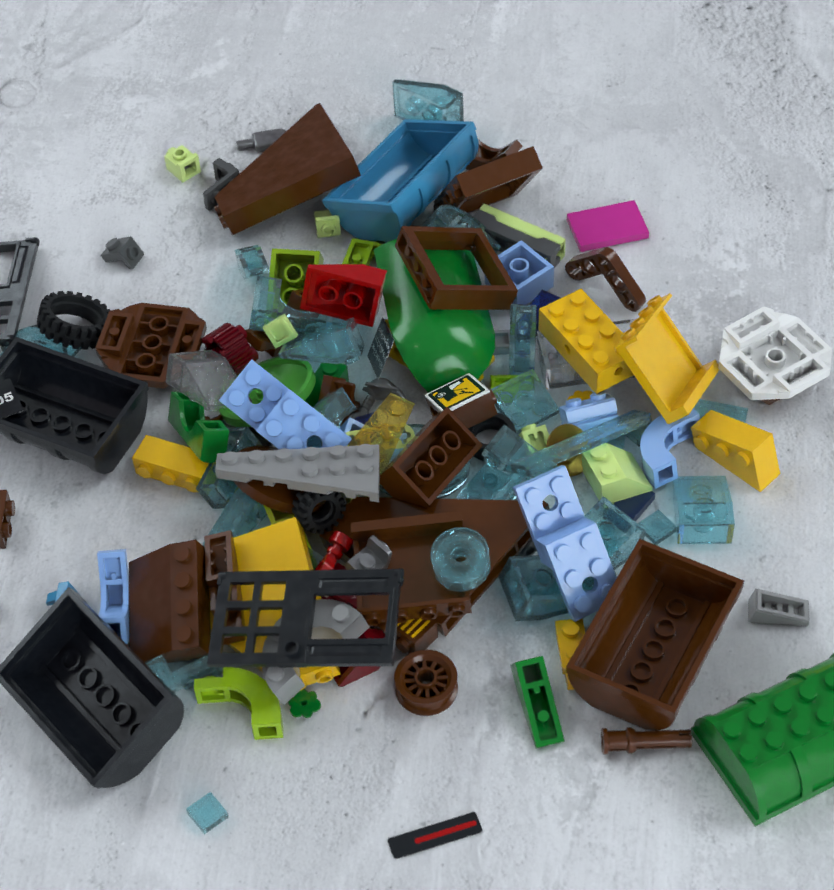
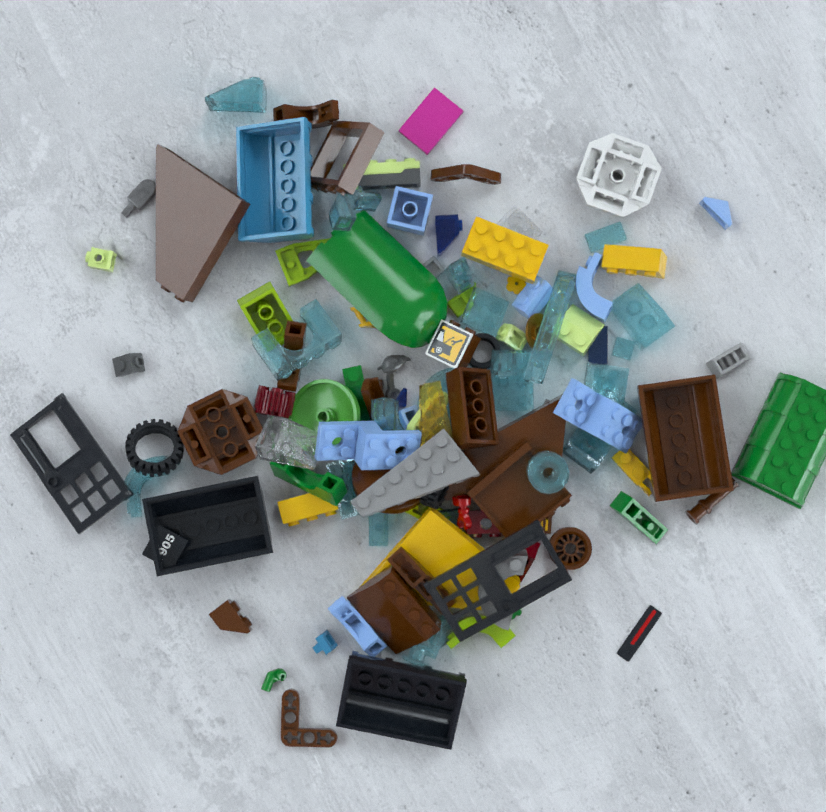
camera: 40 degrees left, 35 degrees up
clear light blue tile [186,792,229,834] -> none
dark grey bracket [203,158,239,211] -> none
clear light blue slope [235,245,270,279] -> none
yellowish green tile [262,314,298,349] -> none
clear light blue slope [278,317,365,365] -> none
red slope [300,264,387,327] -> none
yellowish green bracket [314,210,341,238] -> none
flat silver bracket [345,535,392,570] -> none
black sticker [367,317,394,380] -> none
reddish brown window [395,226,518,310] -> none
yellow panel [615,293,719,424] -> none

